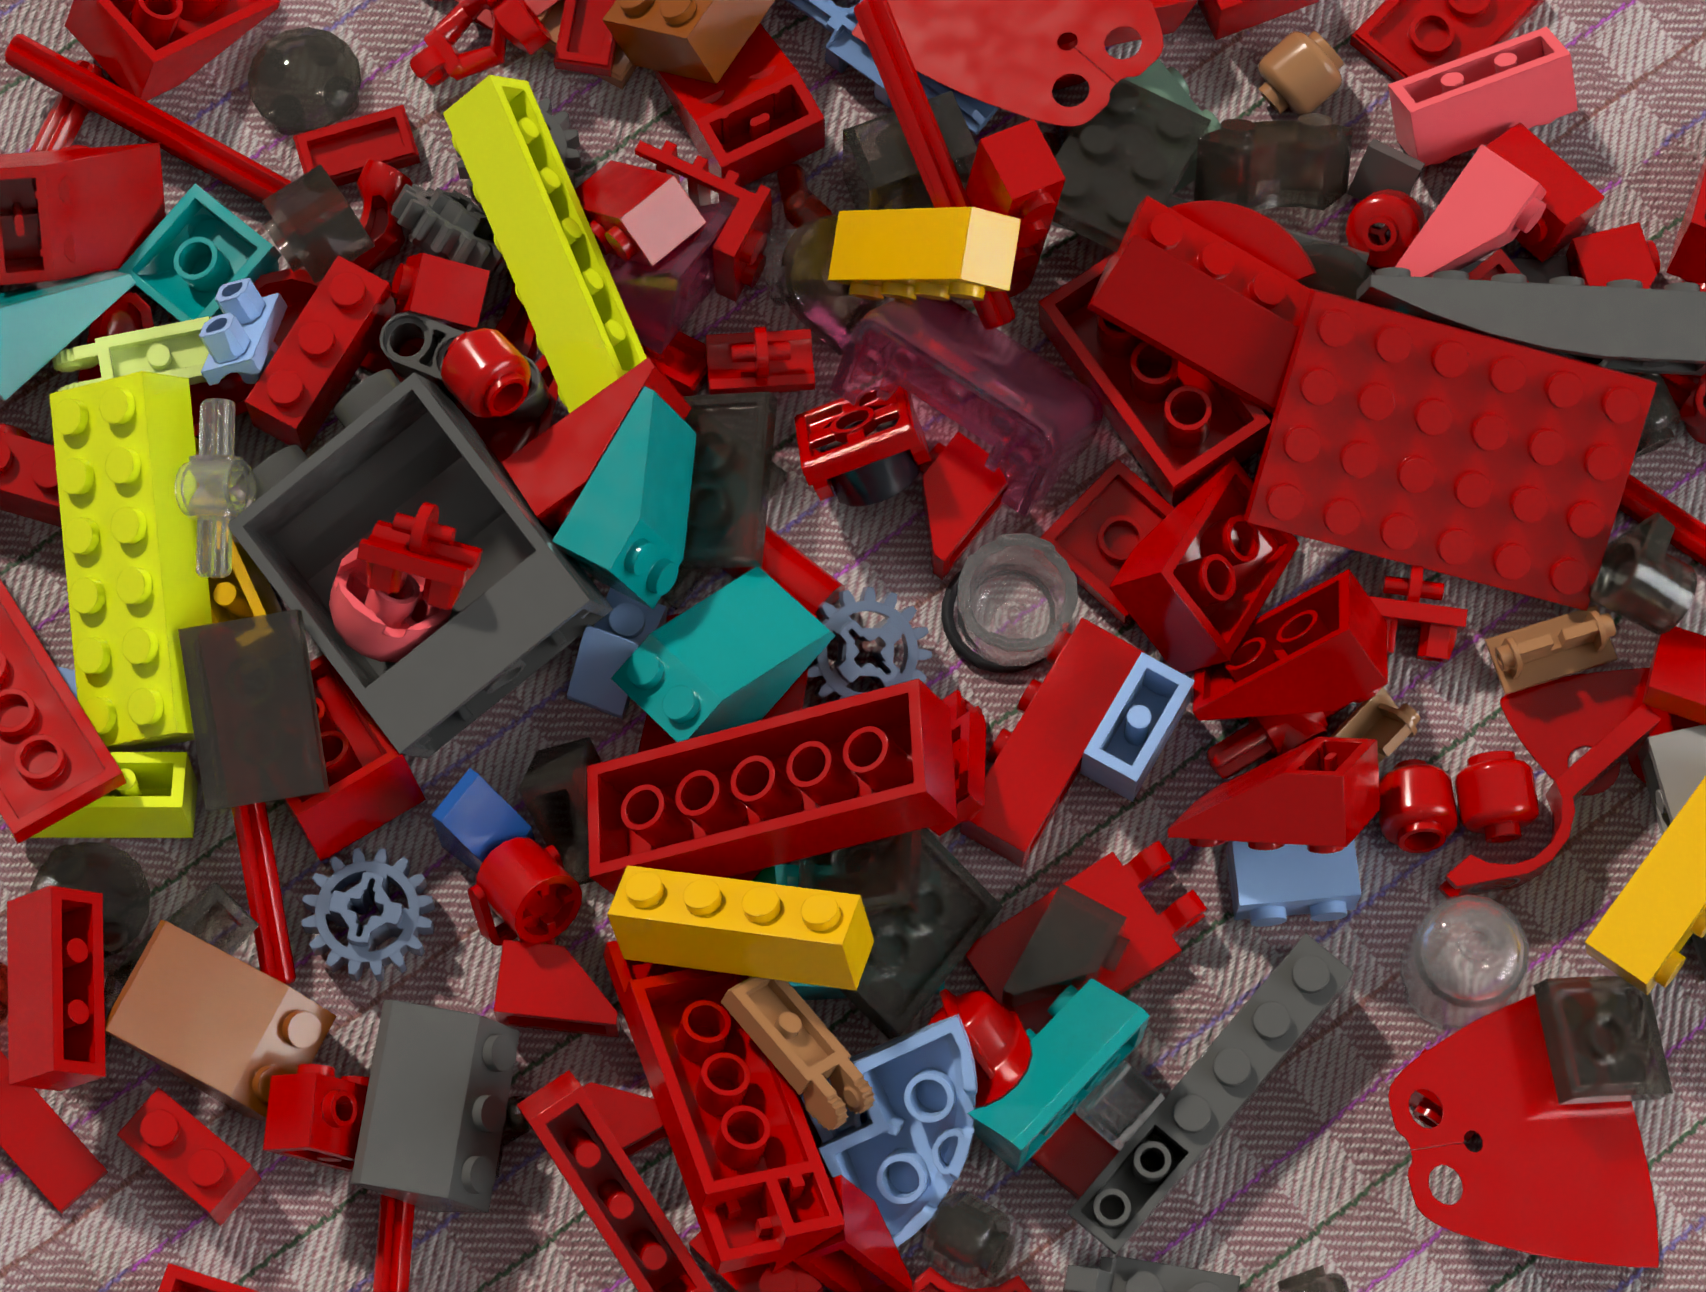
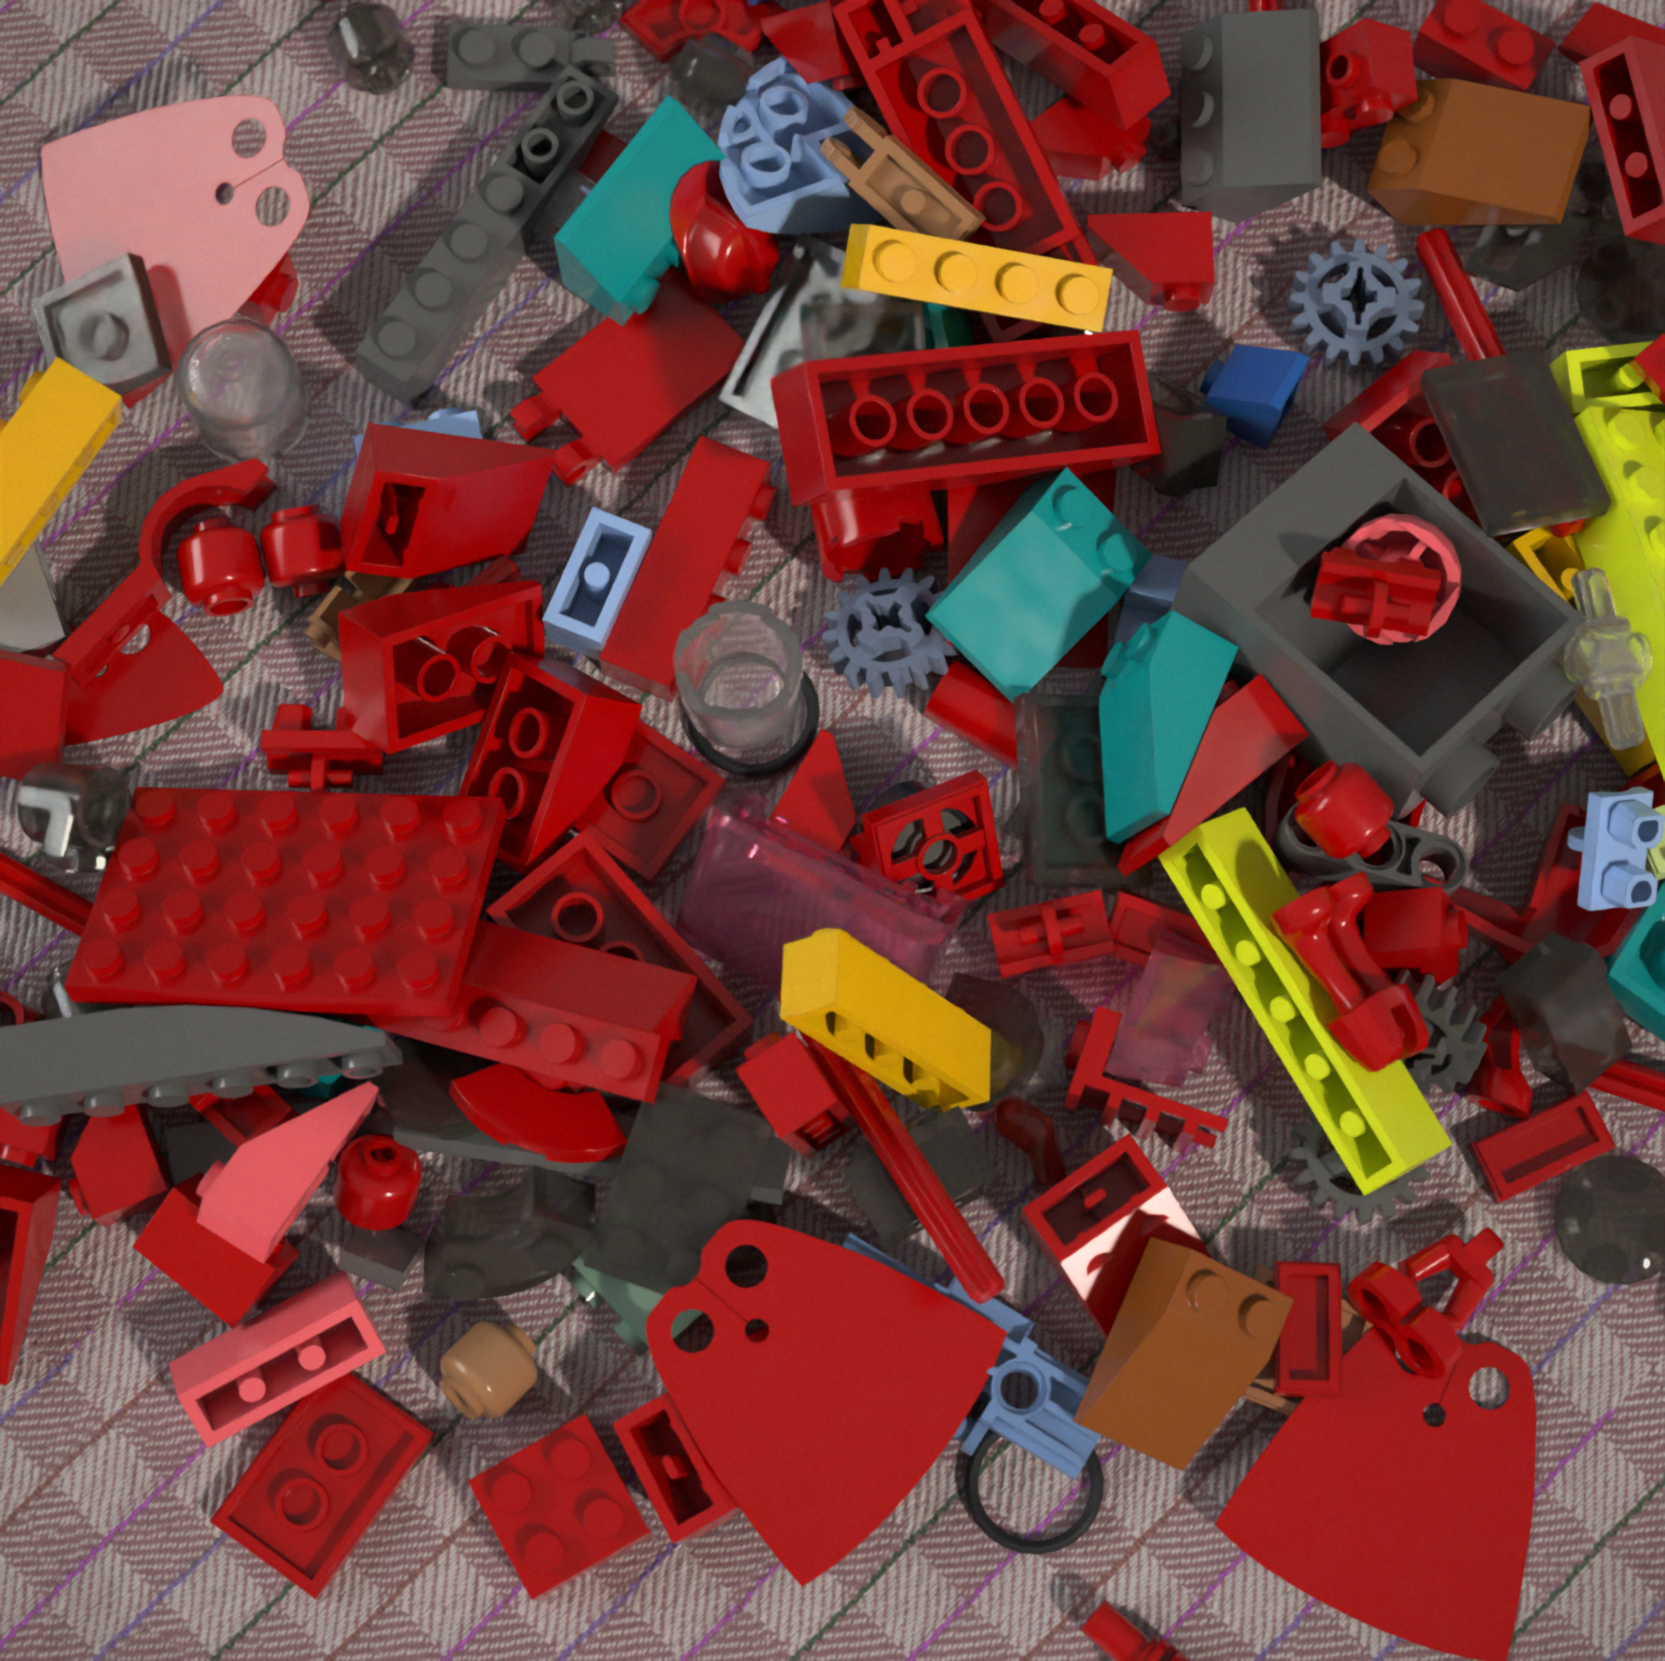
camera: 175 degrees right, 5 degrees up
red brick [245,255,396,453] -> none
red piece [468,837,582,946] -> none
red brick [574,160,706,266] -> none
red hinge [928,690,986,837] -> none
clear smoke slope [1002,883,1131,1008] -> none
medium nougat hinge [1485,605,1618,695] -> none
none -> red piece [1269,871,1429,1072]

